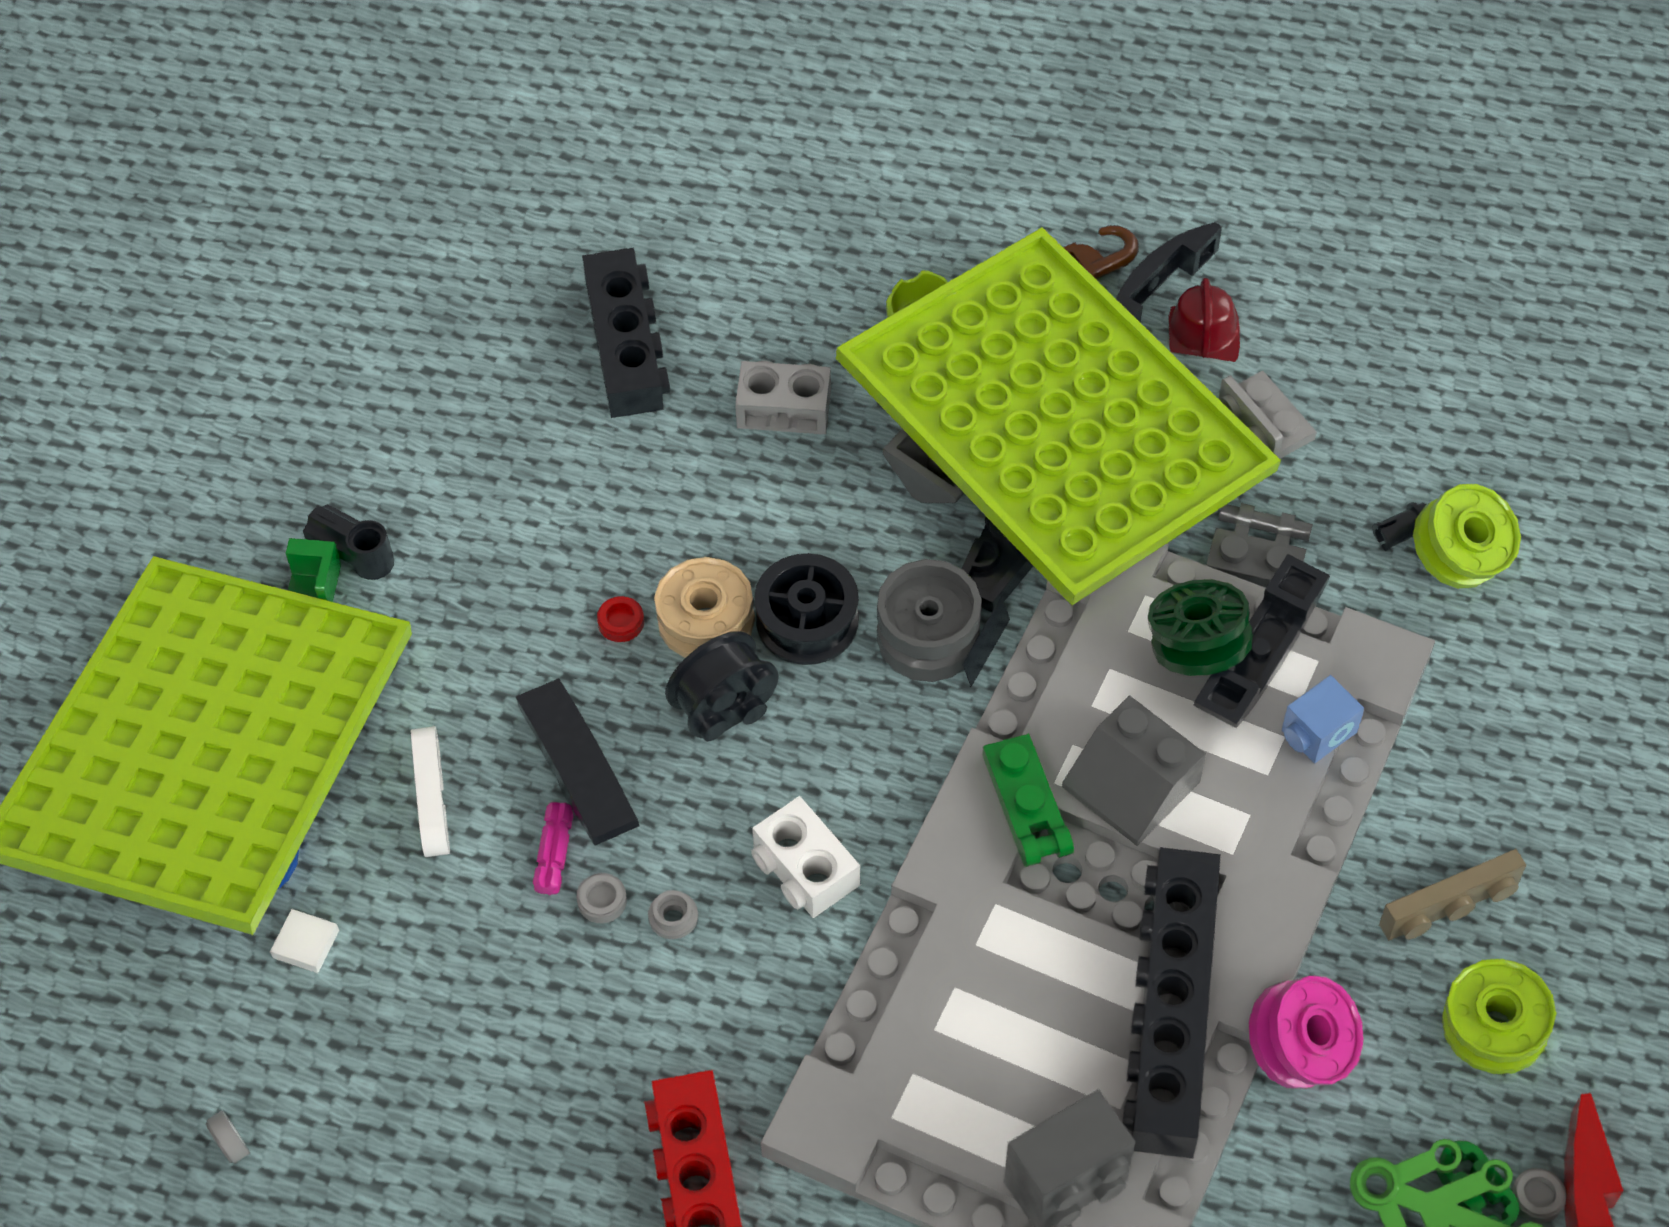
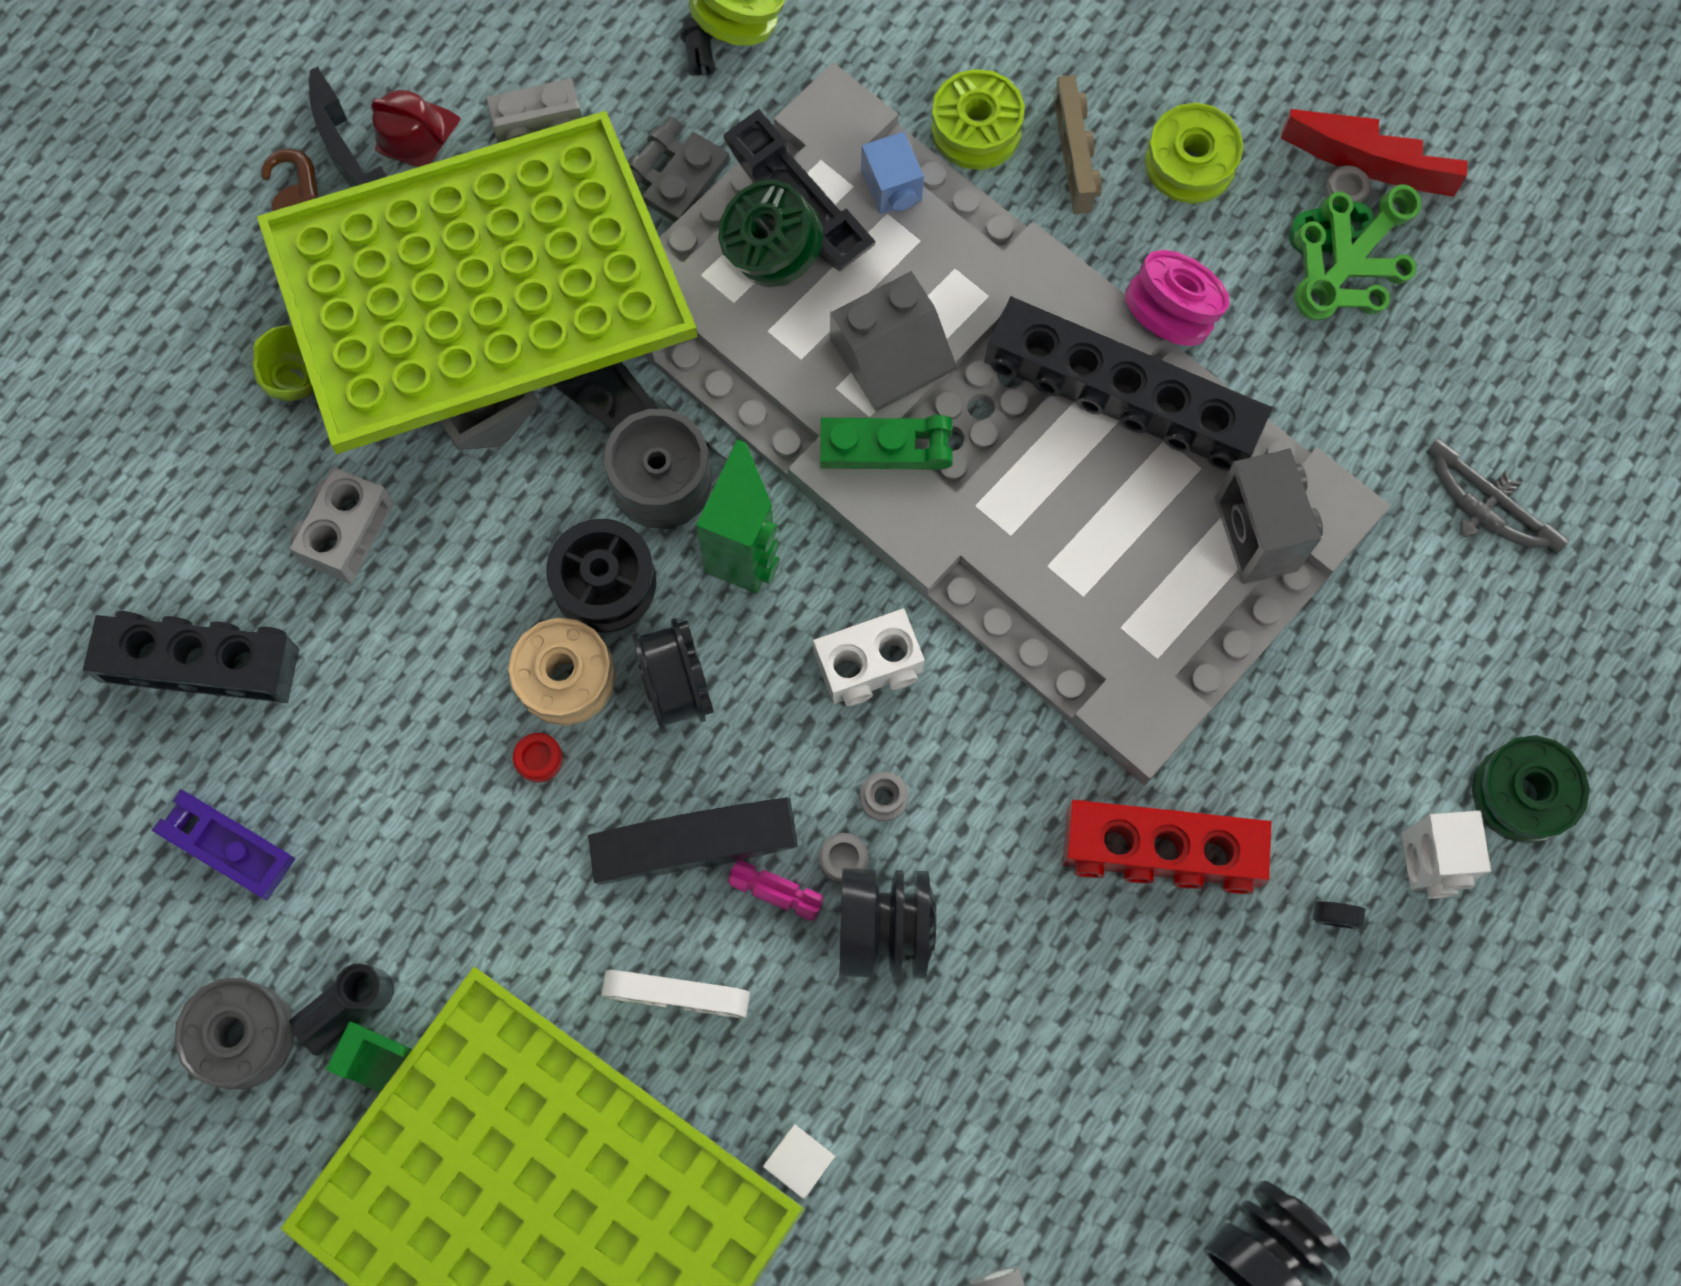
camera: 75 degrees left, 15 degrees up
none -> dark purple plate [151,789,296,901]
none -> dark grey wheel [174,978,295,1090]
none -> green slope [696,439,780,594]
none -> black wheel [839,868,936,979]
none -> lime wheel [931,69,1025,170]

